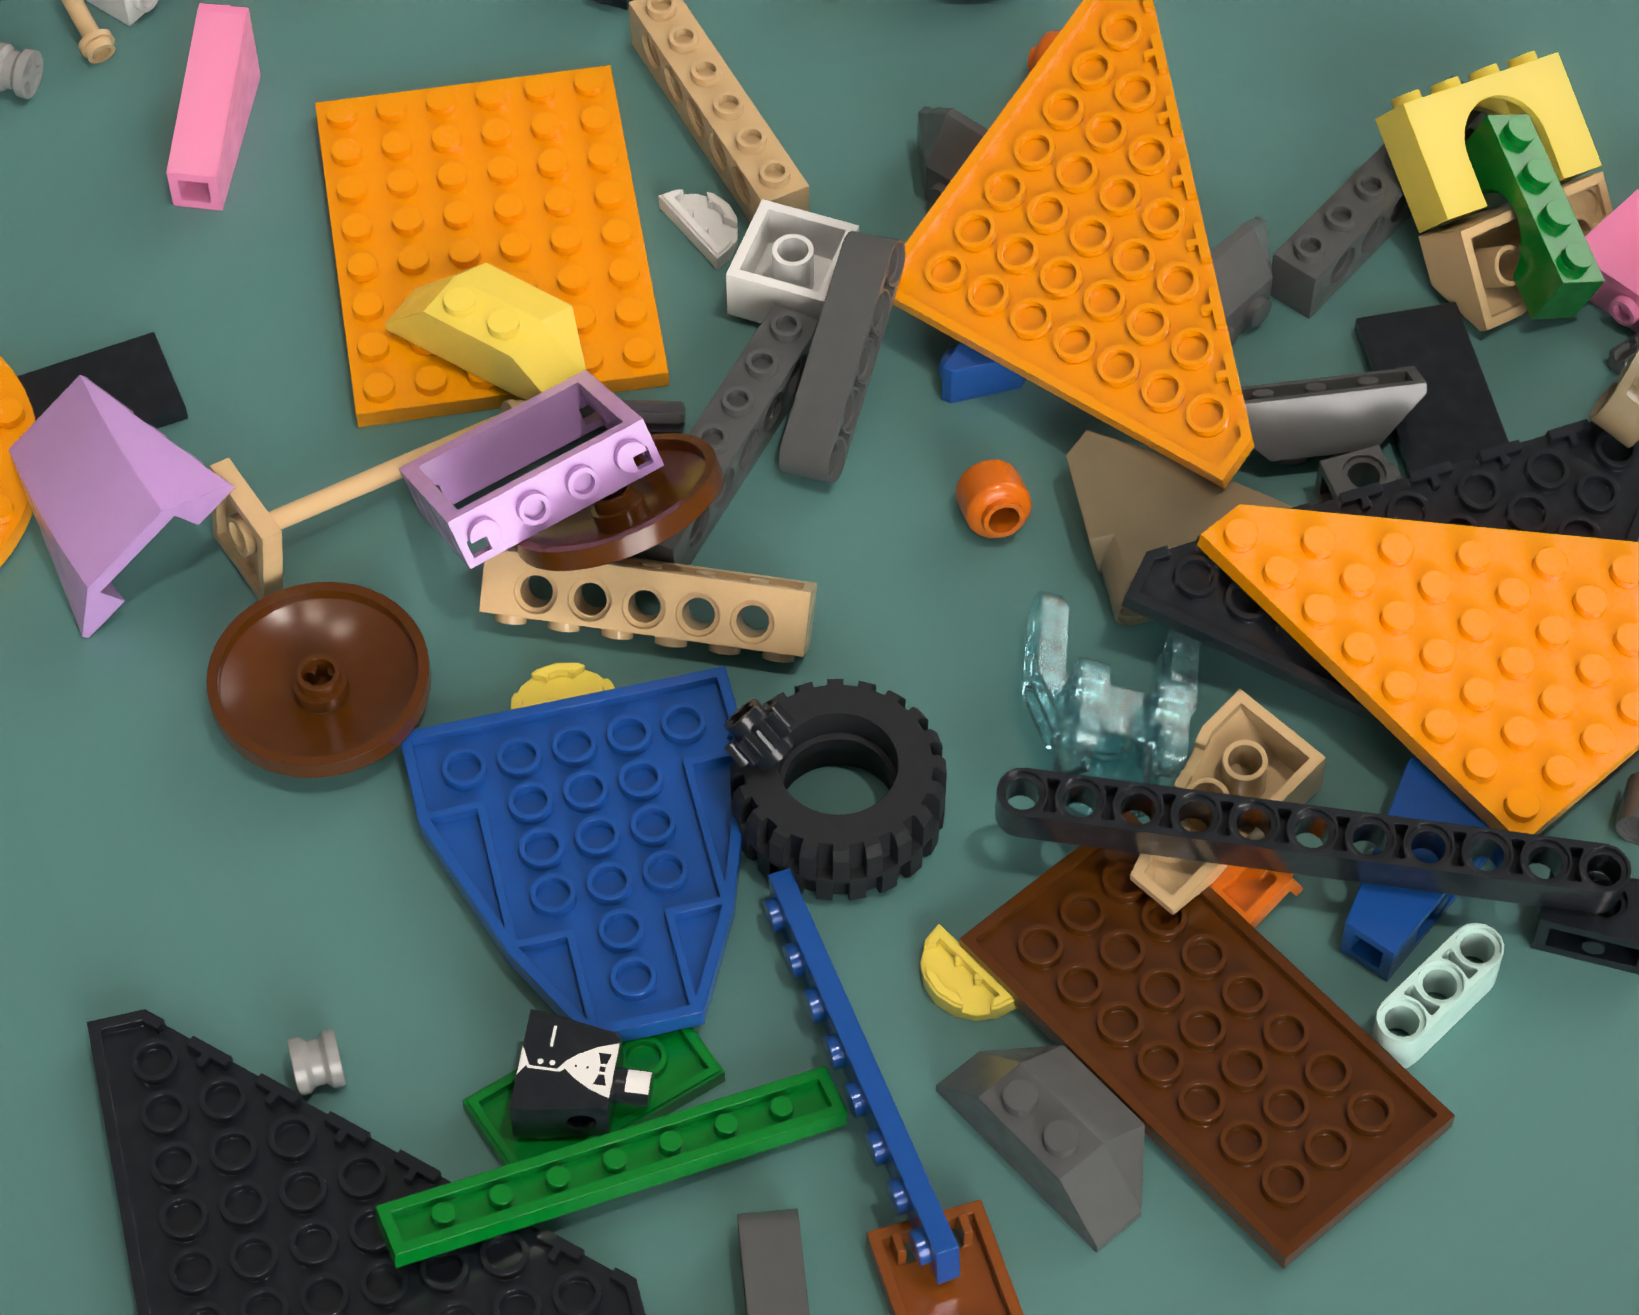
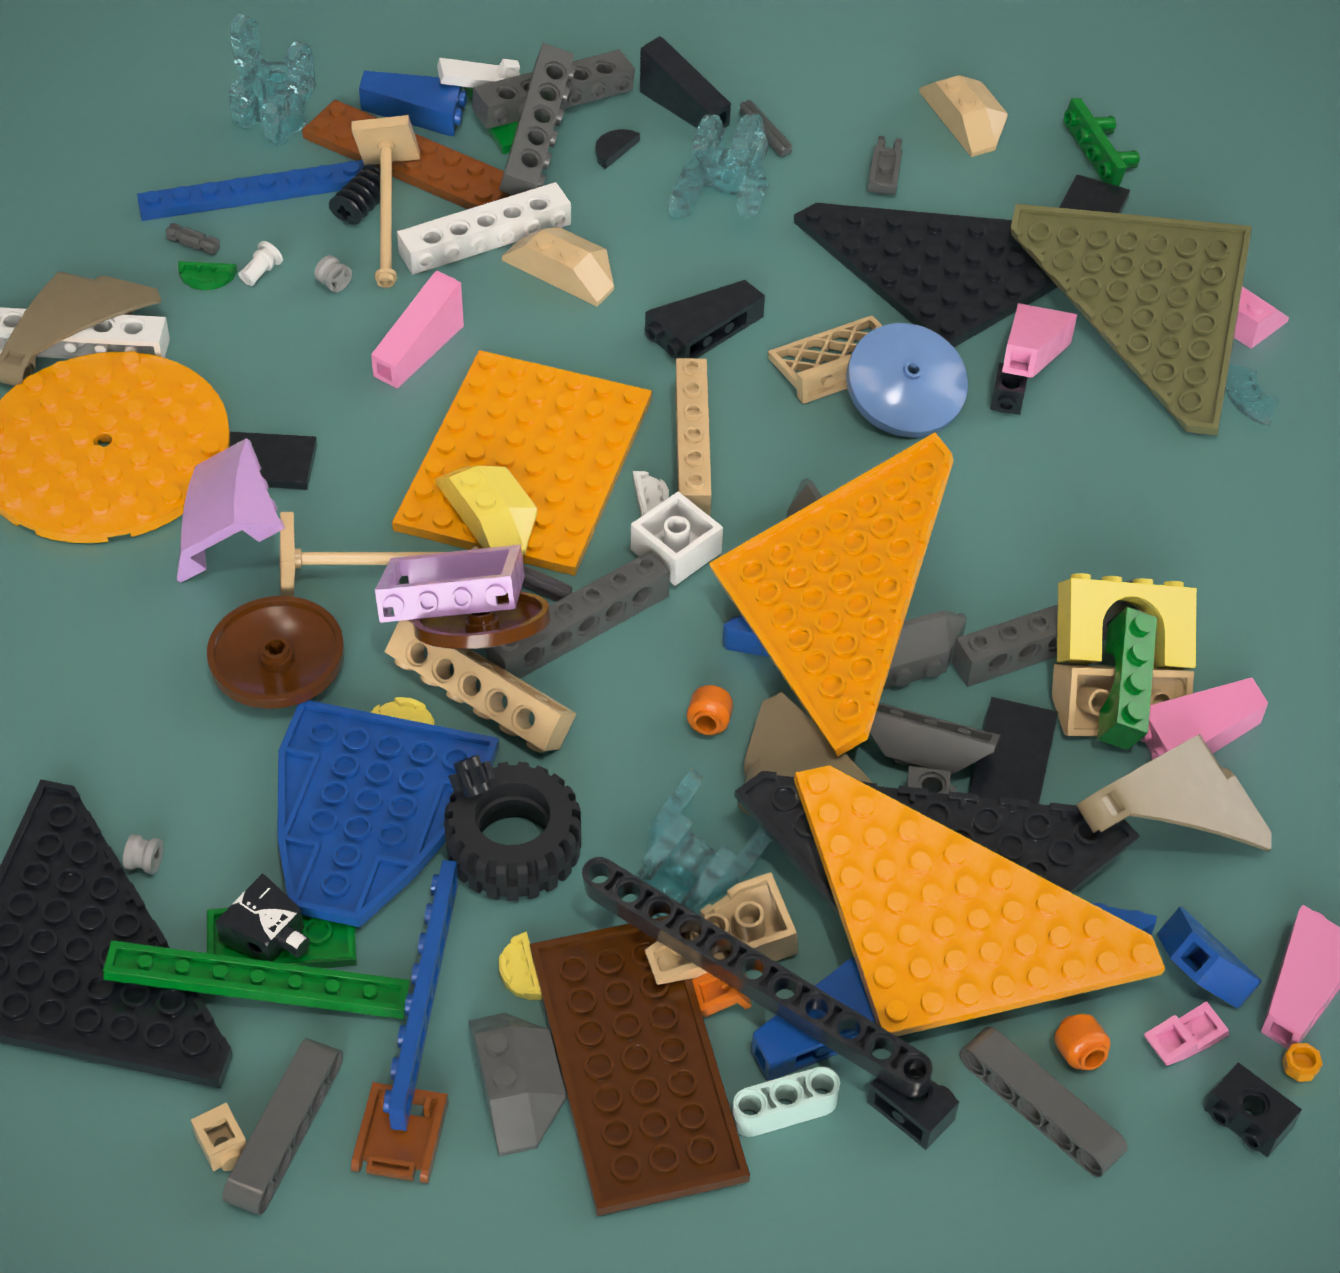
camera: 25 degrees right, 5 degrees down
dark grey beam [779,231,906,483] -> none

